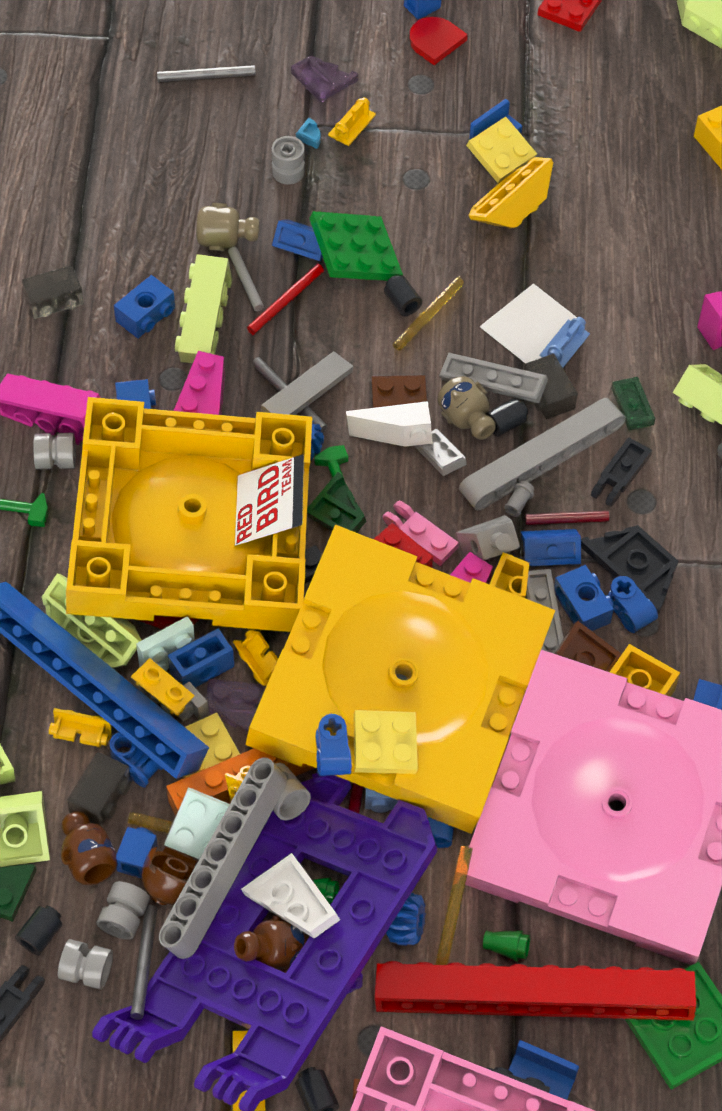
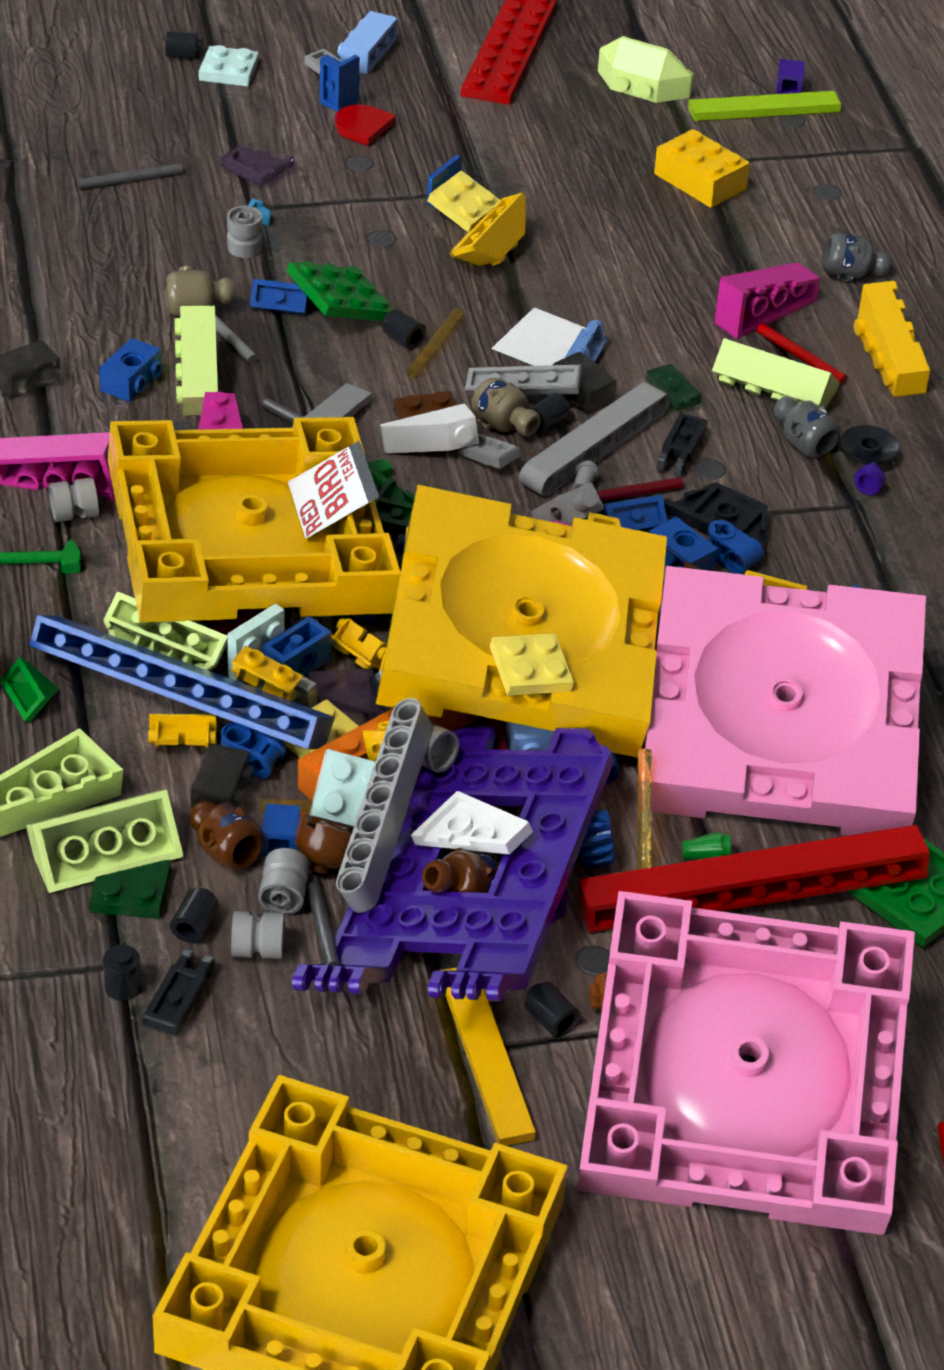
camera: 15 degrees left, 15 degrees down
red bar [247,264,324,335] -> none
blue piece [315,714,352,776] -> none
yellow hinge [328,97,376,146] -> none

